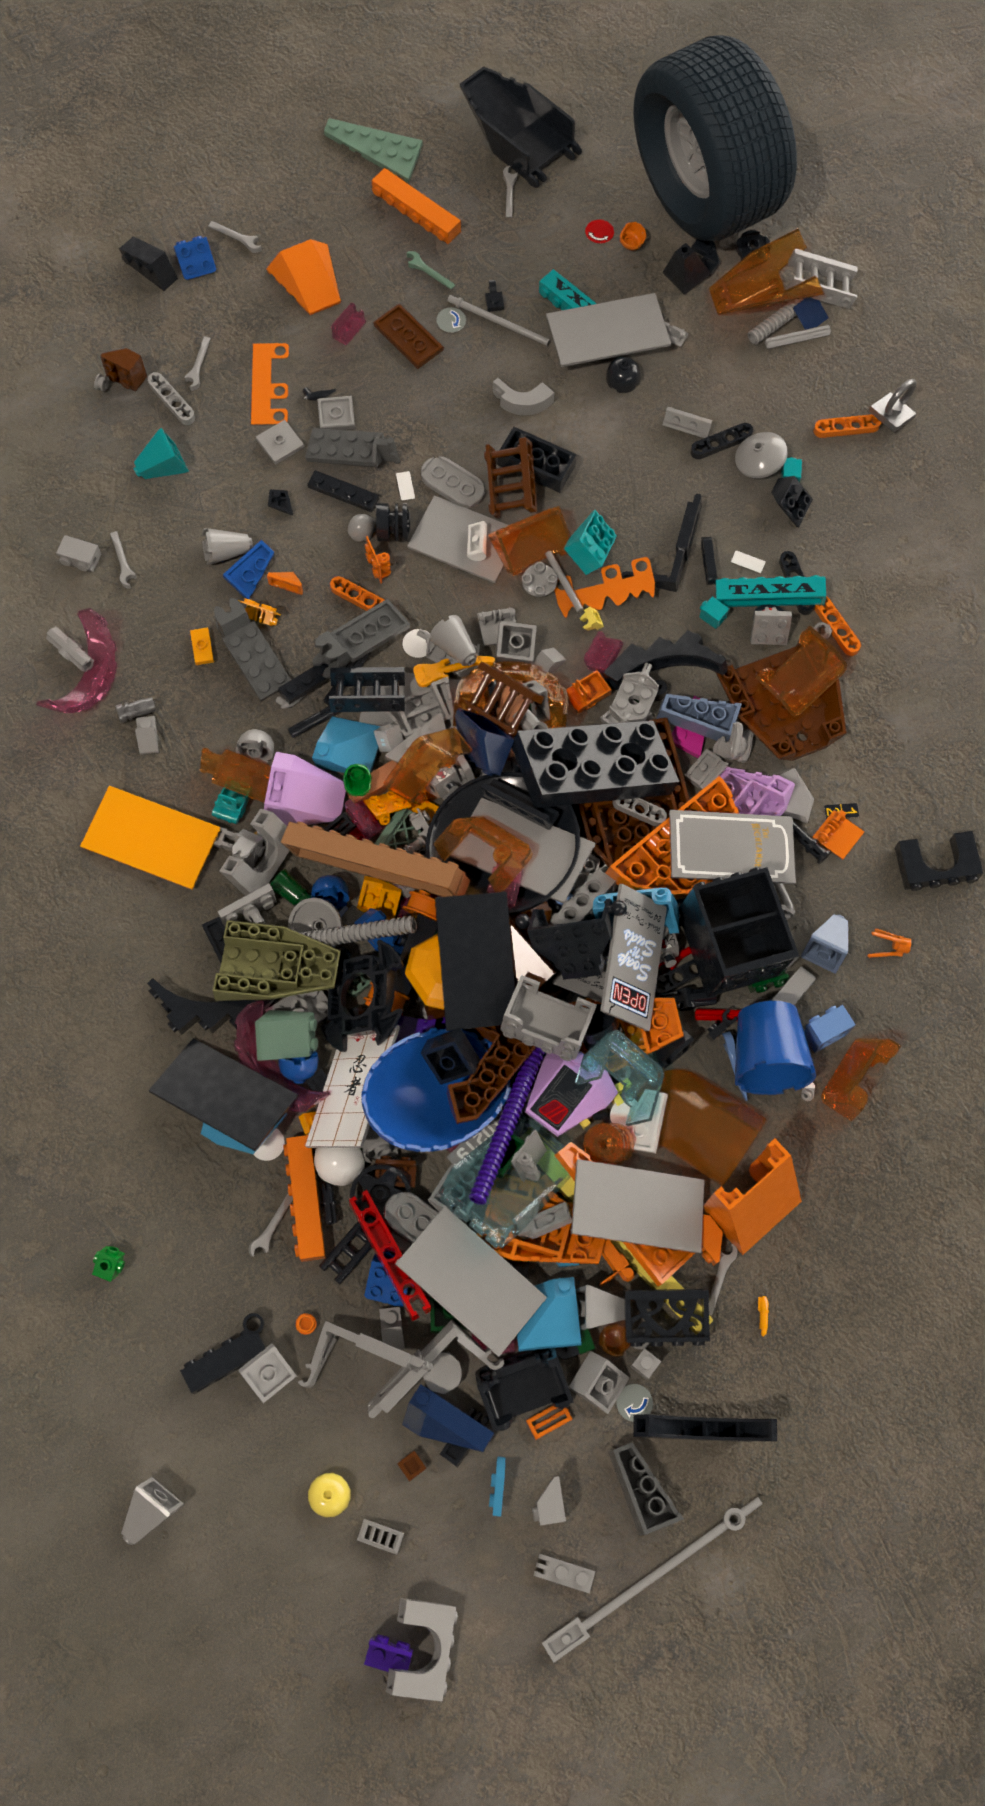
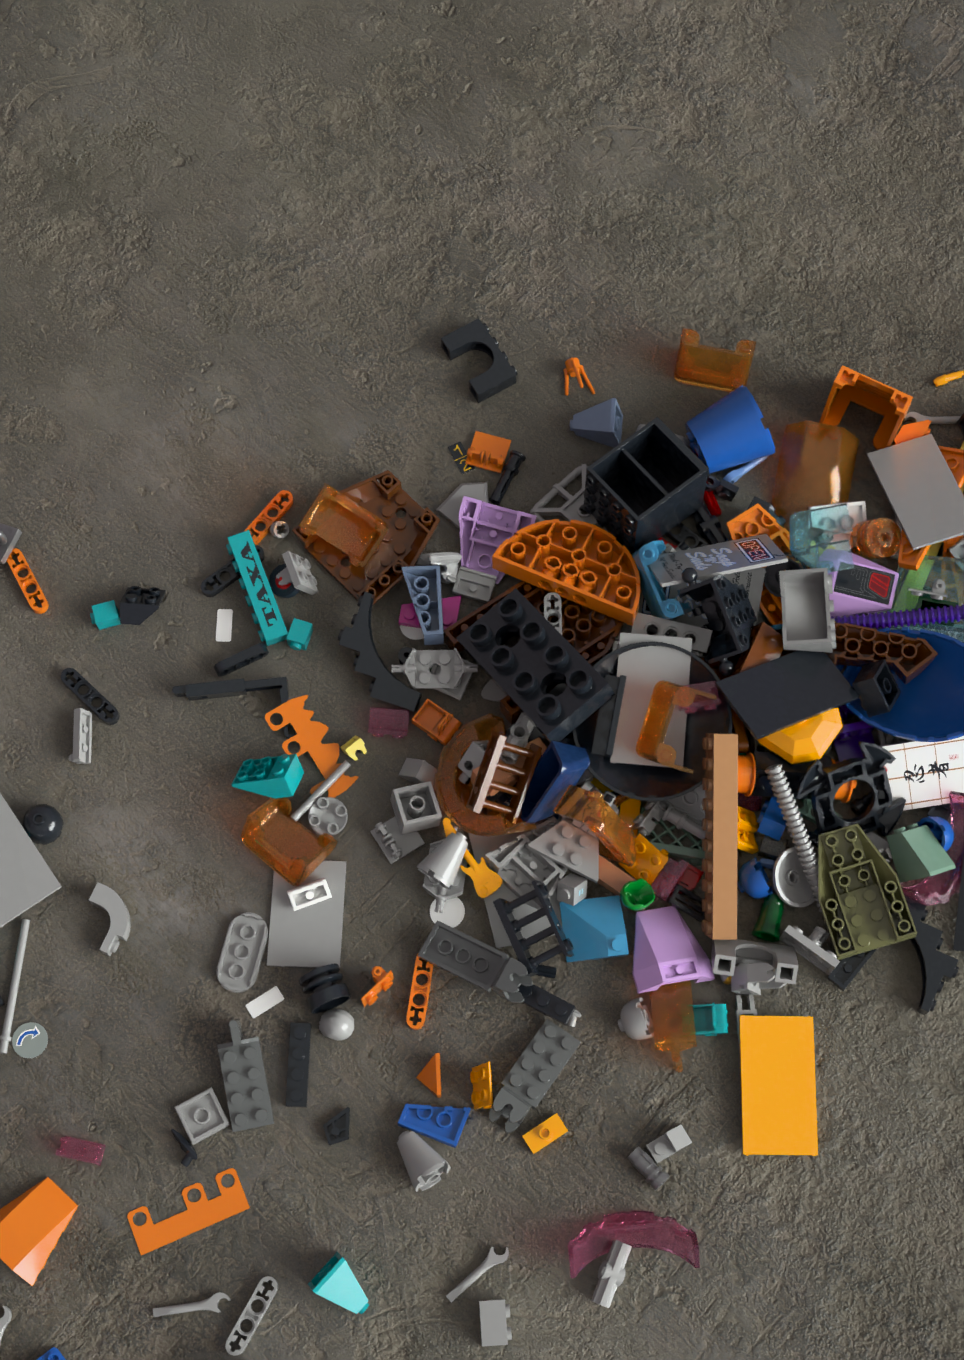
camera: 110 degrees left, 0 degrees up
light grey plate [256,420,304,465] -> none
black axle [288,695,351,738] -> none
reddish brown tile [373,304,444,369] -> none
reddish brown fence [484,437,537,519] -> none
black brick [497,426,577,493] -> none
light grey piece [669,810,796,884] -> none
light grey dish [735,432,788,478] -> none
medium blue brick [804,1005,856,1053] -> none

